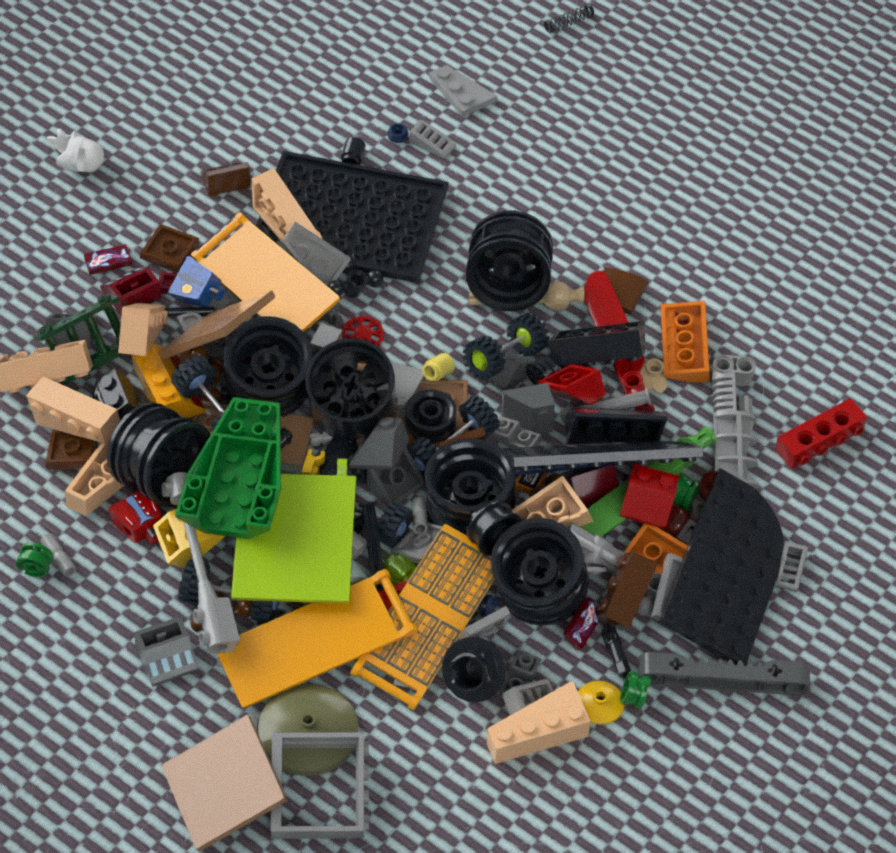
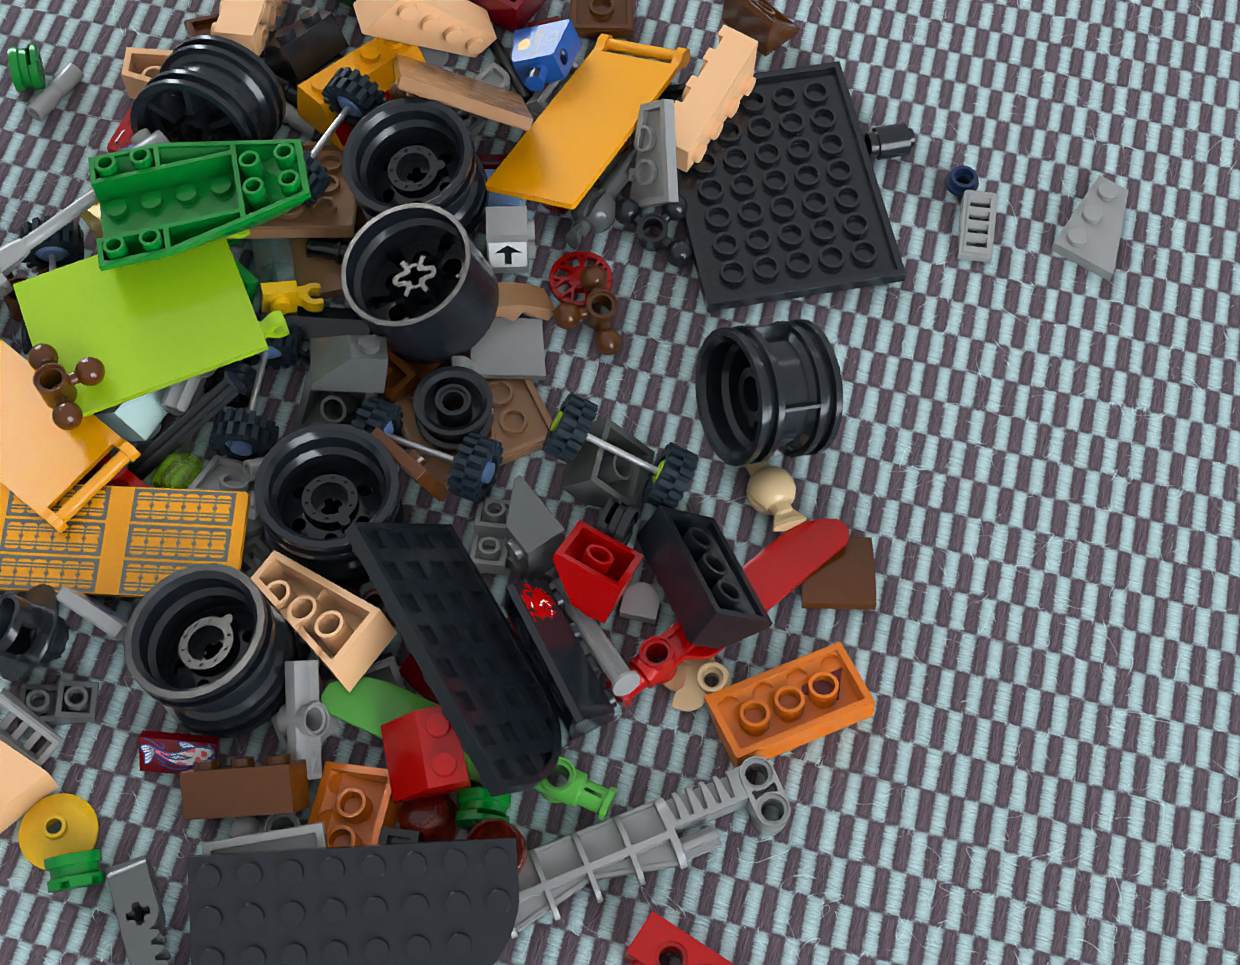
camera: 65 degrees right, 10 degrees up
light yellow brick [422,353,455,381] -> none
black wheel [467,500,523,556] -> none
black piece [601,623,631,678] -> none
none -> reddish brown piece [28,343,105,430]
none -> reddish brown piece [553,265,622,356]

